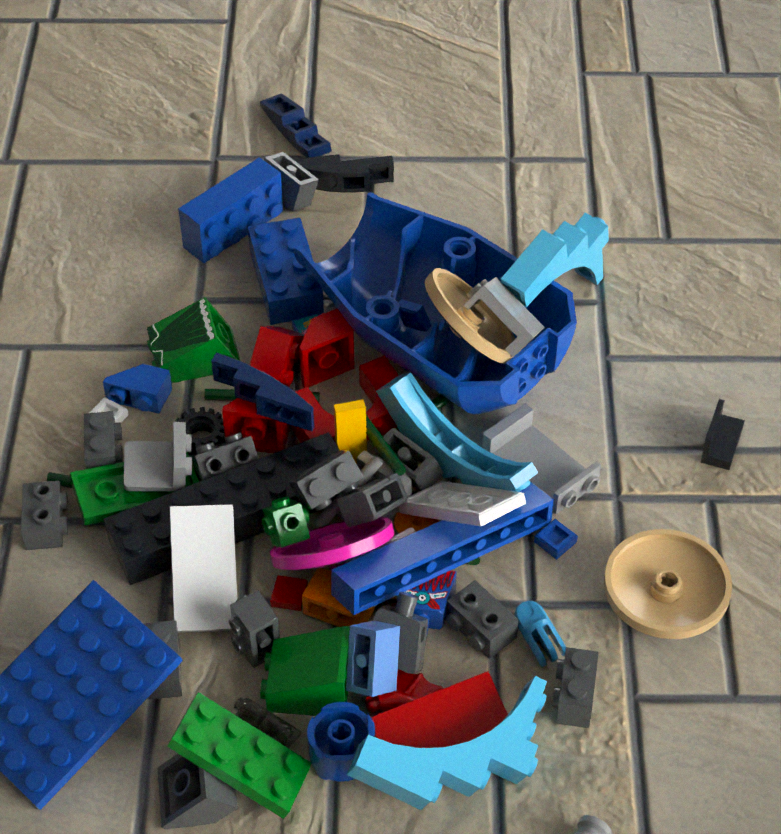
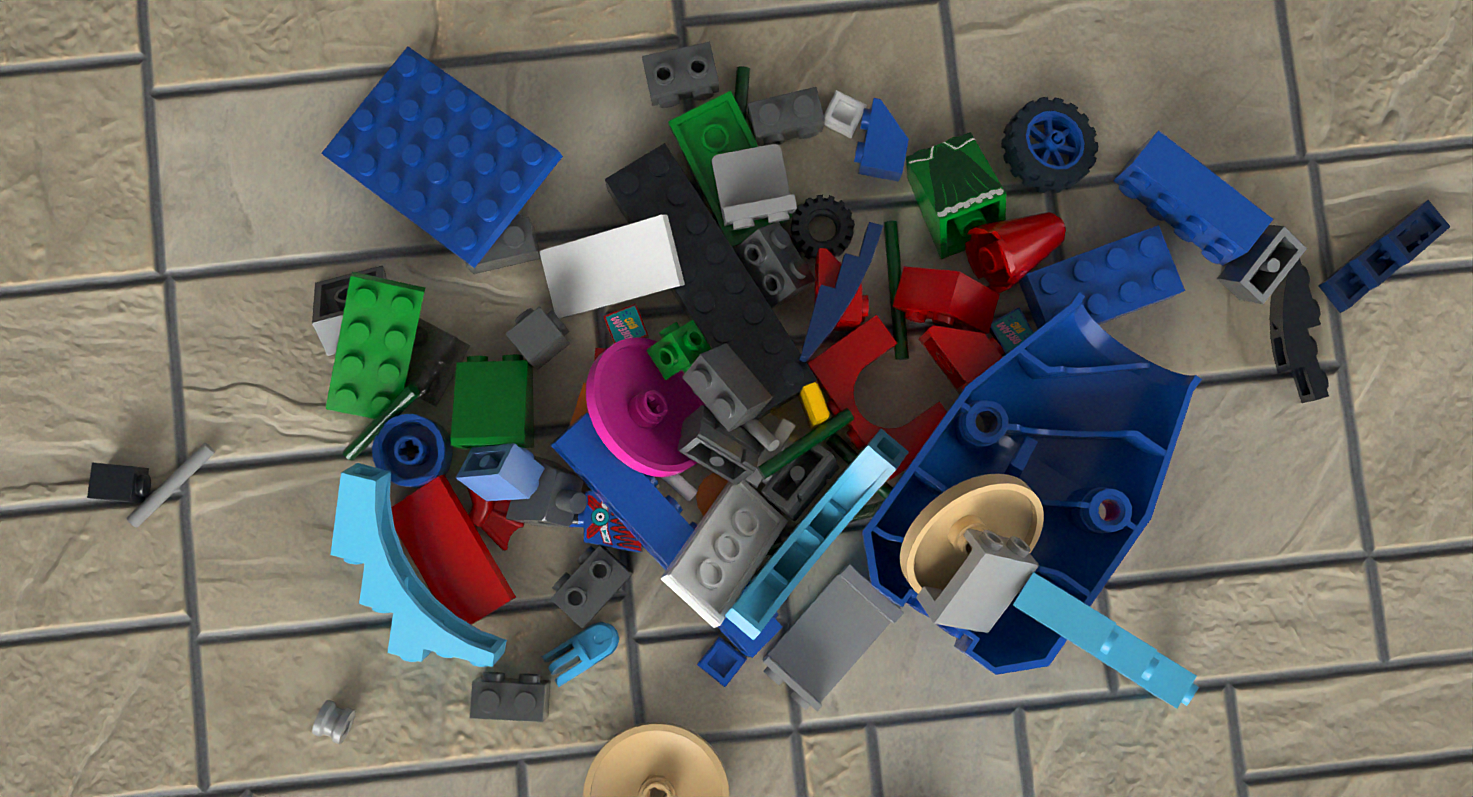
camera: 80 degrees right, 35 degrees up
none -> dark green bar [343,384,420,461]
none -> teal tile [603,303,649,344]
none -> red cone [965,212,1066,293]
none -> black wheel [1001,97,1099,194]

